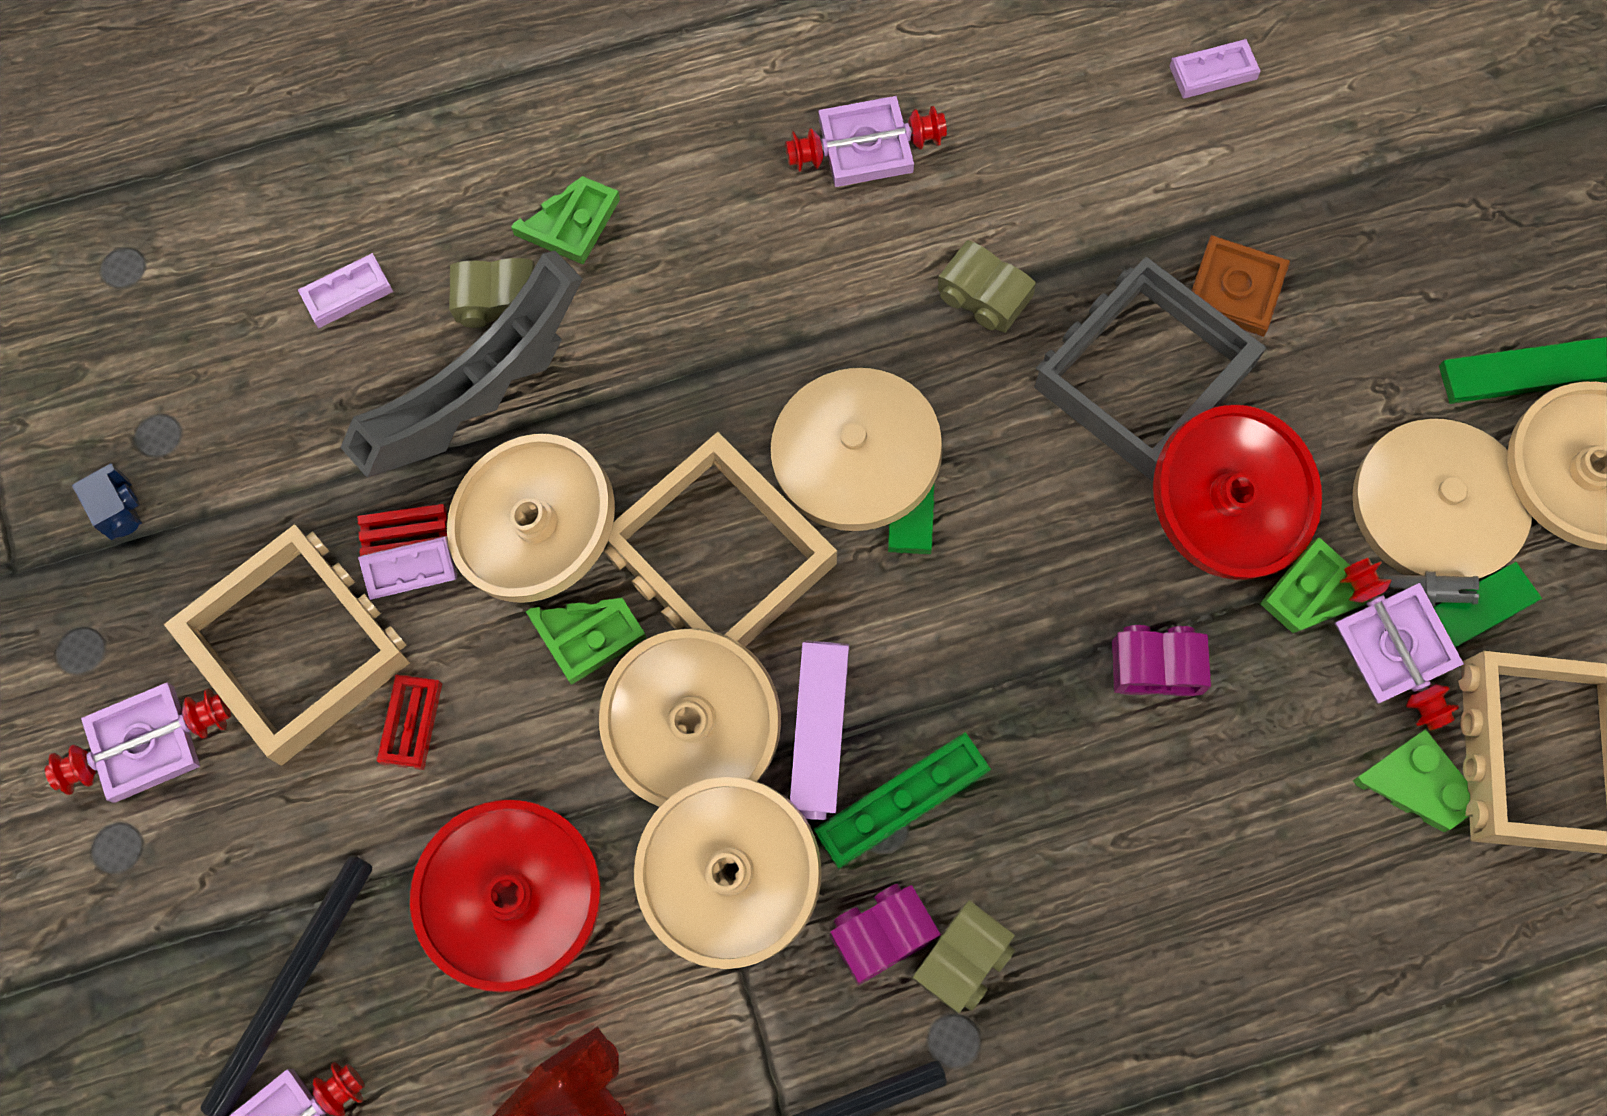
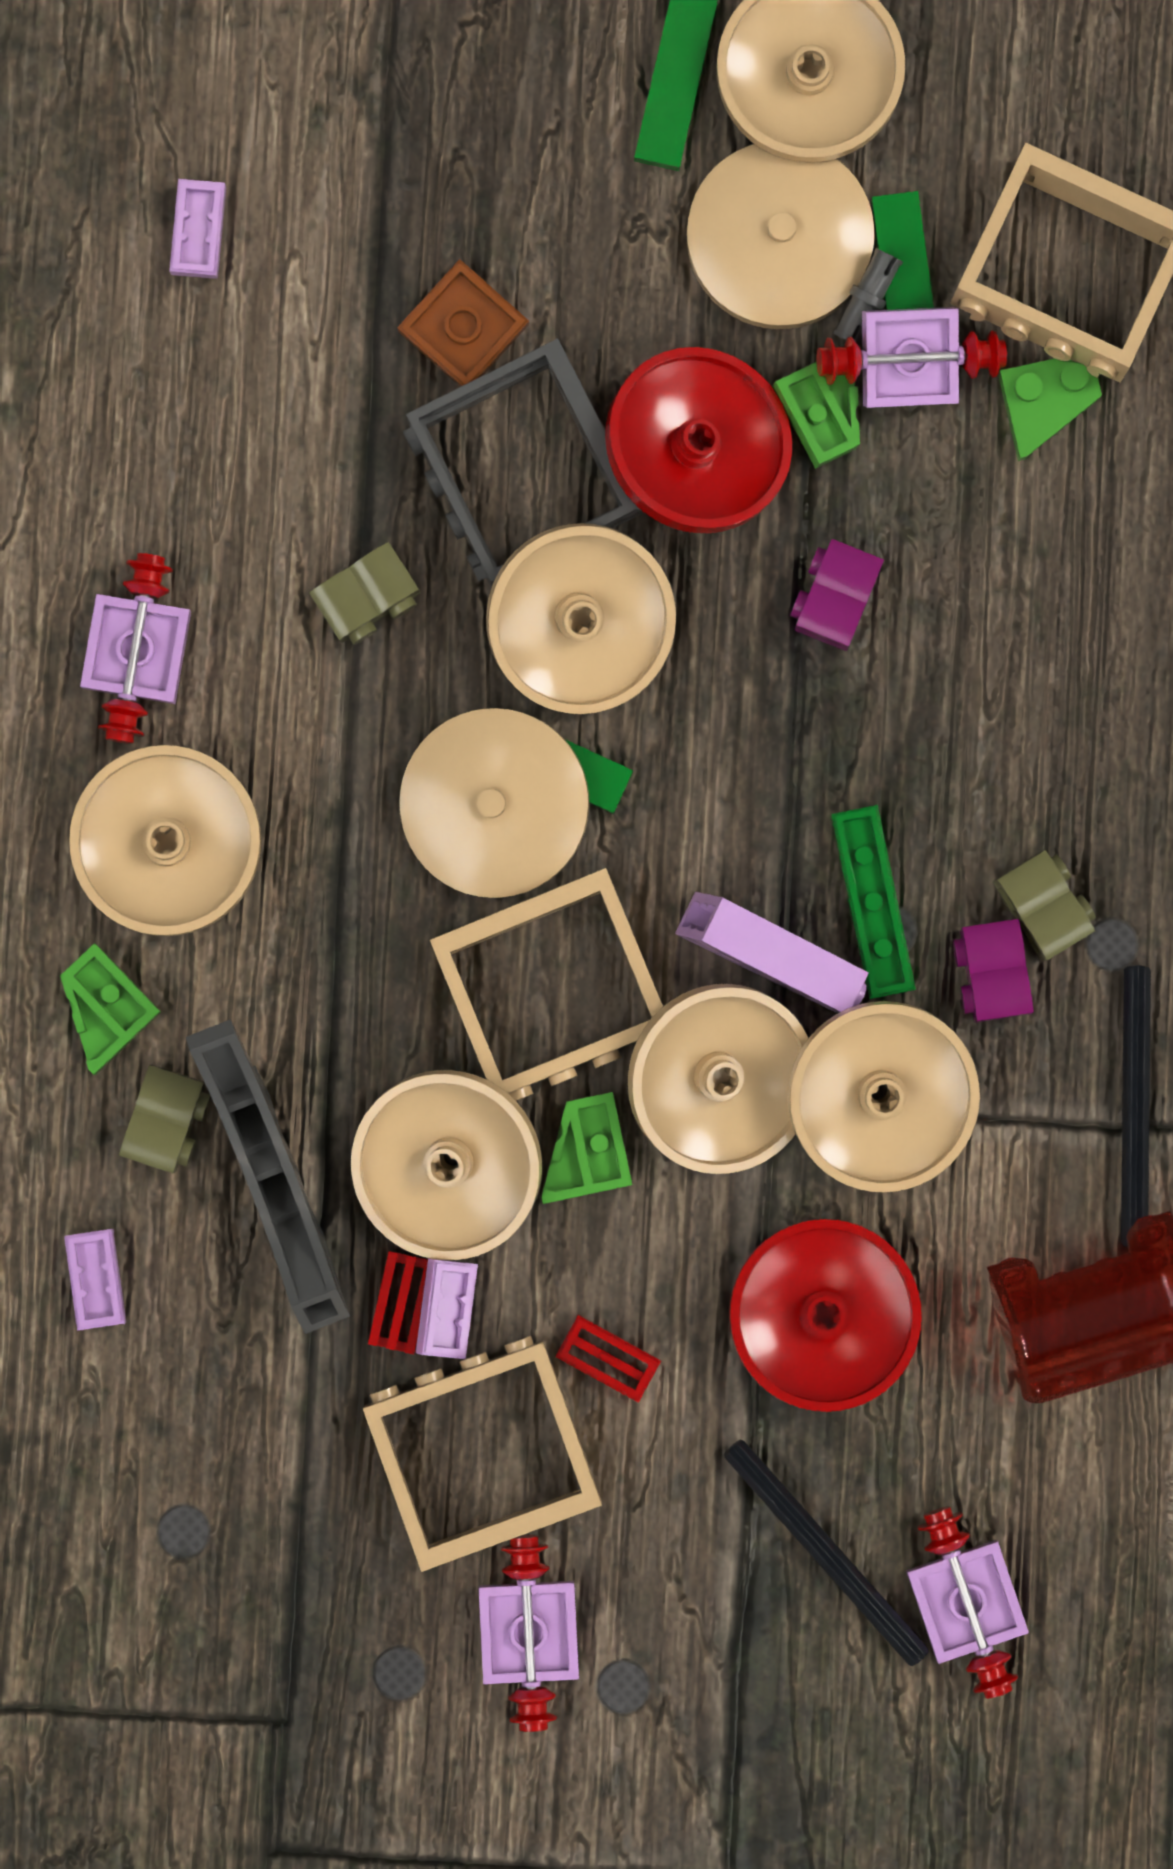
camera: 75 degrees left, 15 degrees up
brick [72,463,142,540] -> none
none -> tan dish [69,745,261,936]
none -> tan dish [486,523,676,714]

